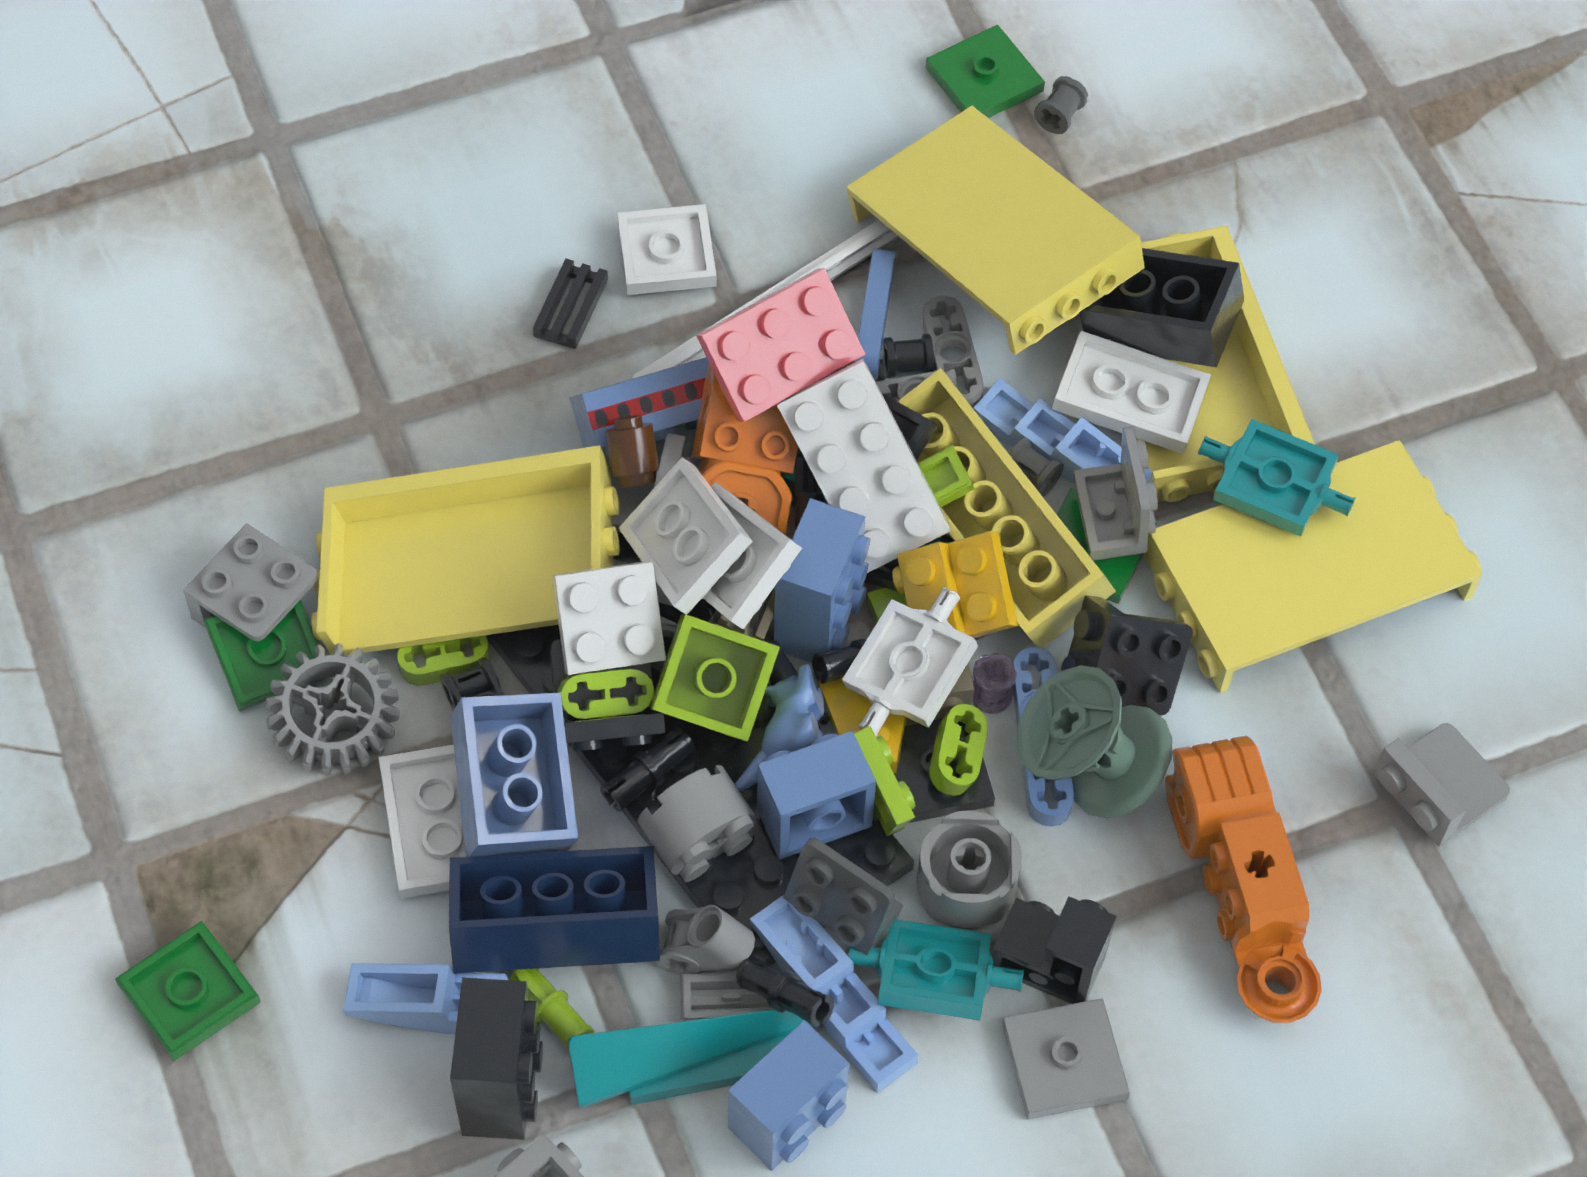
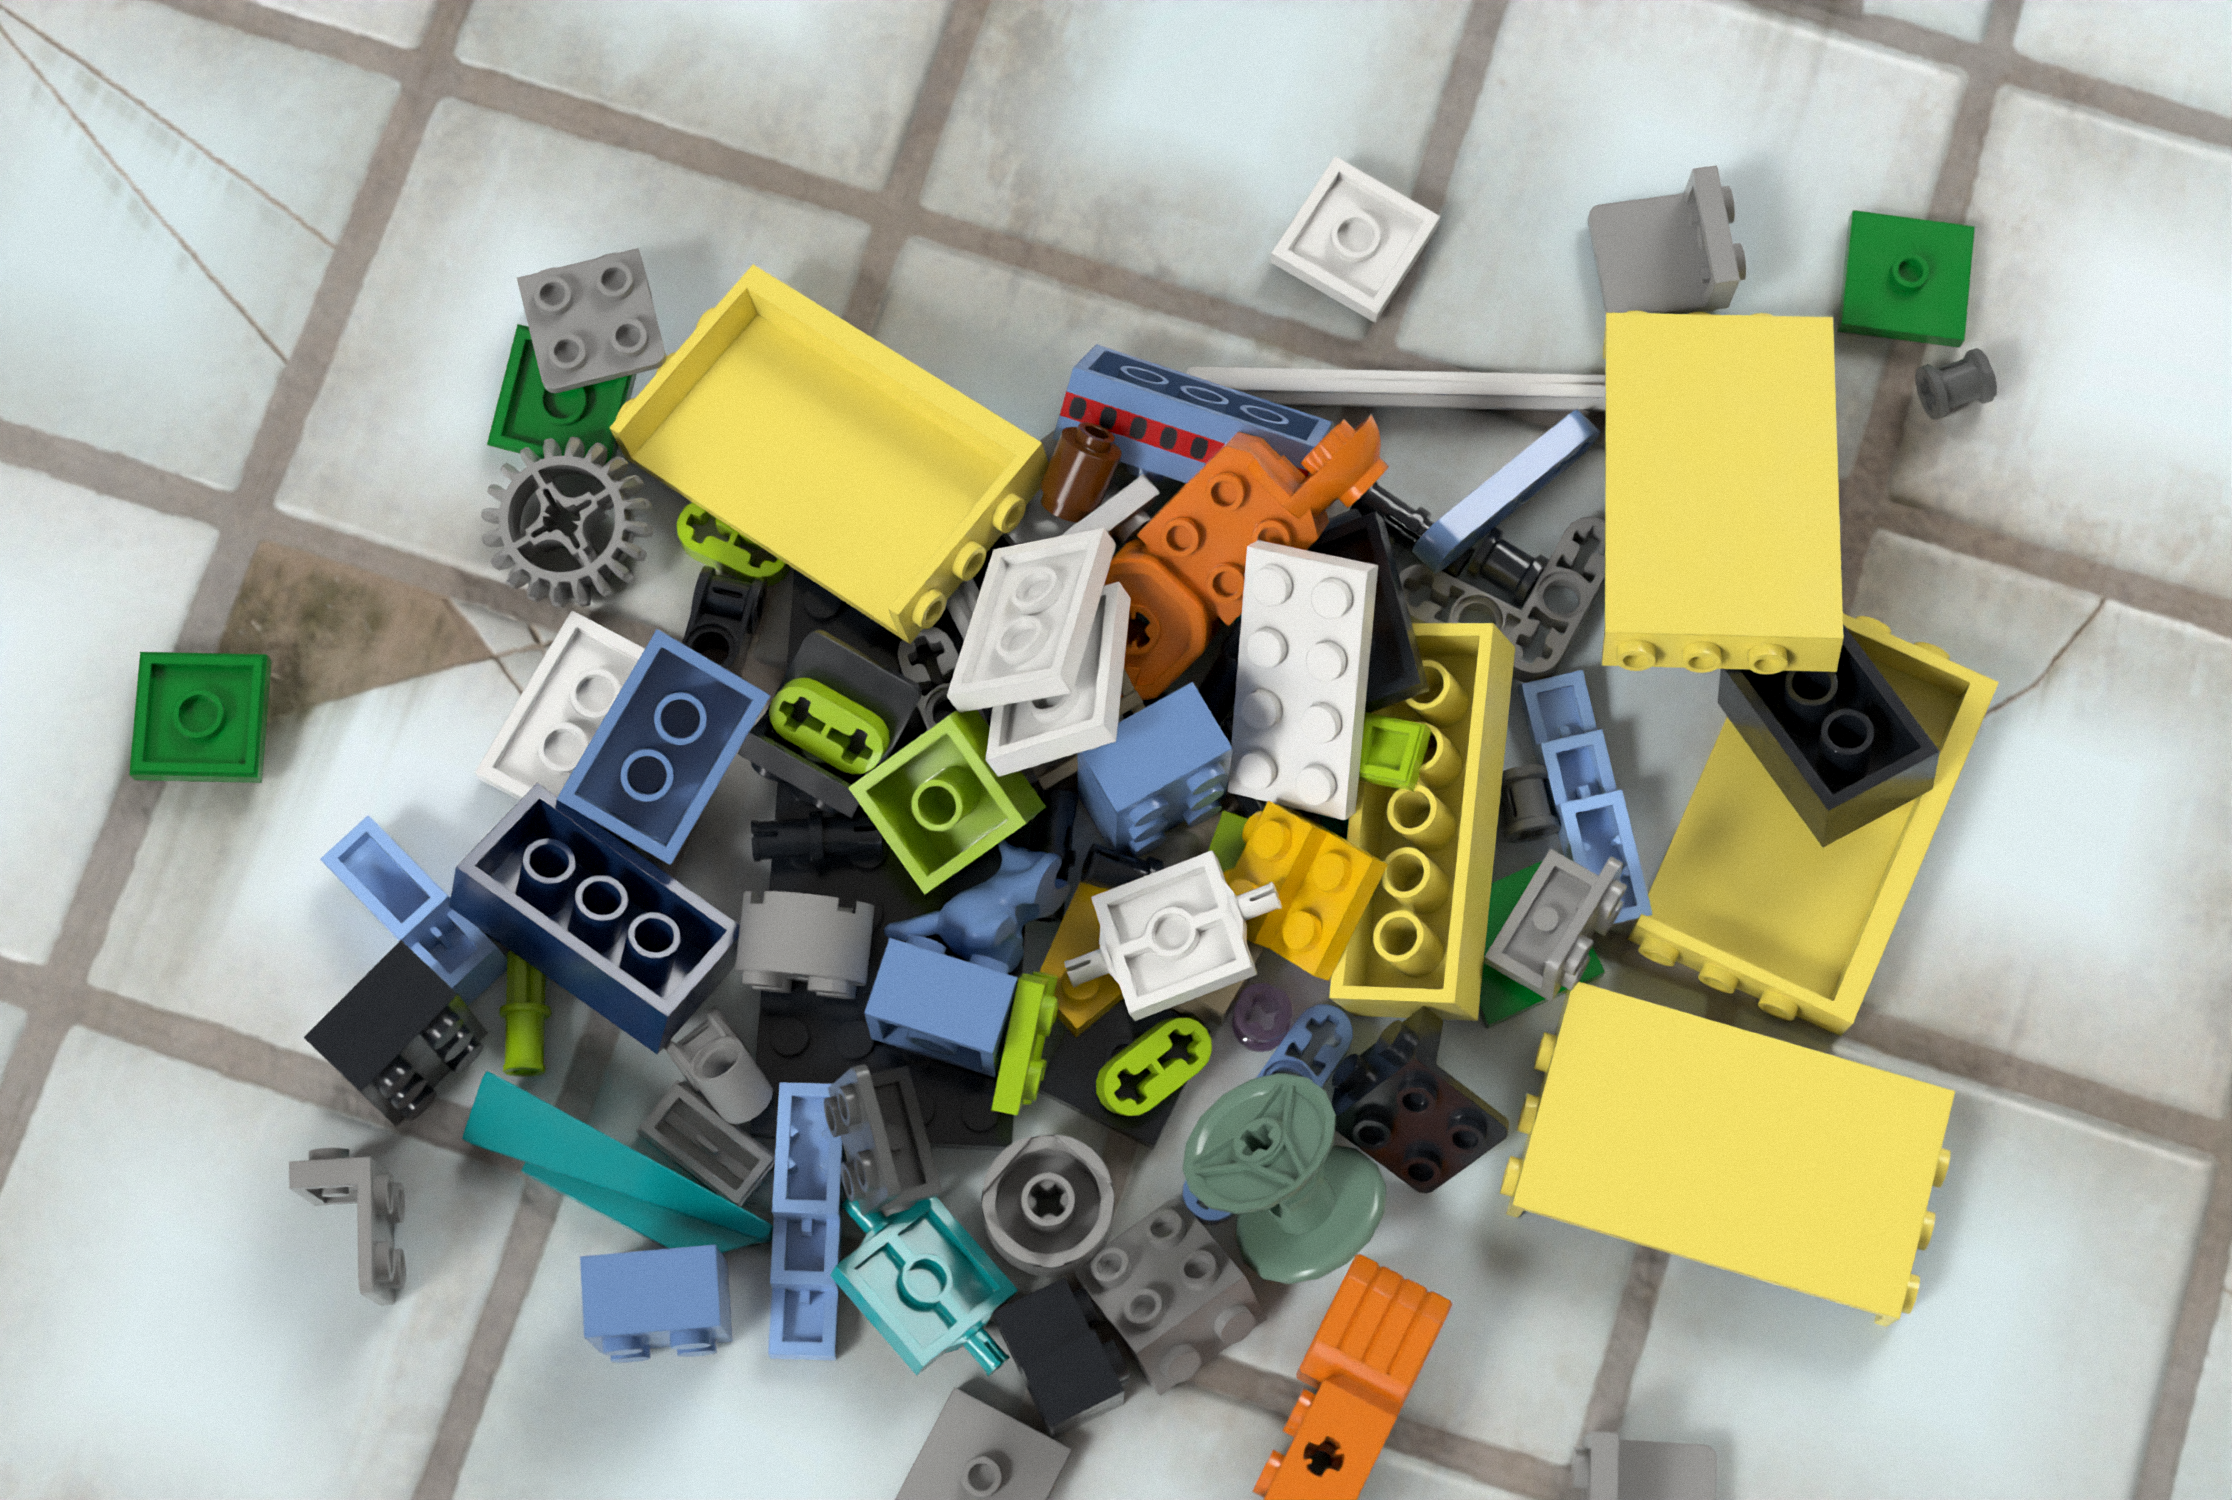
camera: 40 degrees right, 15 degrees up
black tile [533,258,608,349] -> none
white plate [552,561,666,675] -> none
plate [696,268,865,422] -> none
black pin [736,956,834,1027] -> none
white plate [1052,330,1211,454] -> none
teal plate [1198,419,1356,537] -> none
none -> light grey bracket [1075,1199,1267,1396]
none -> light grey bracket [1588,165,1746,315]

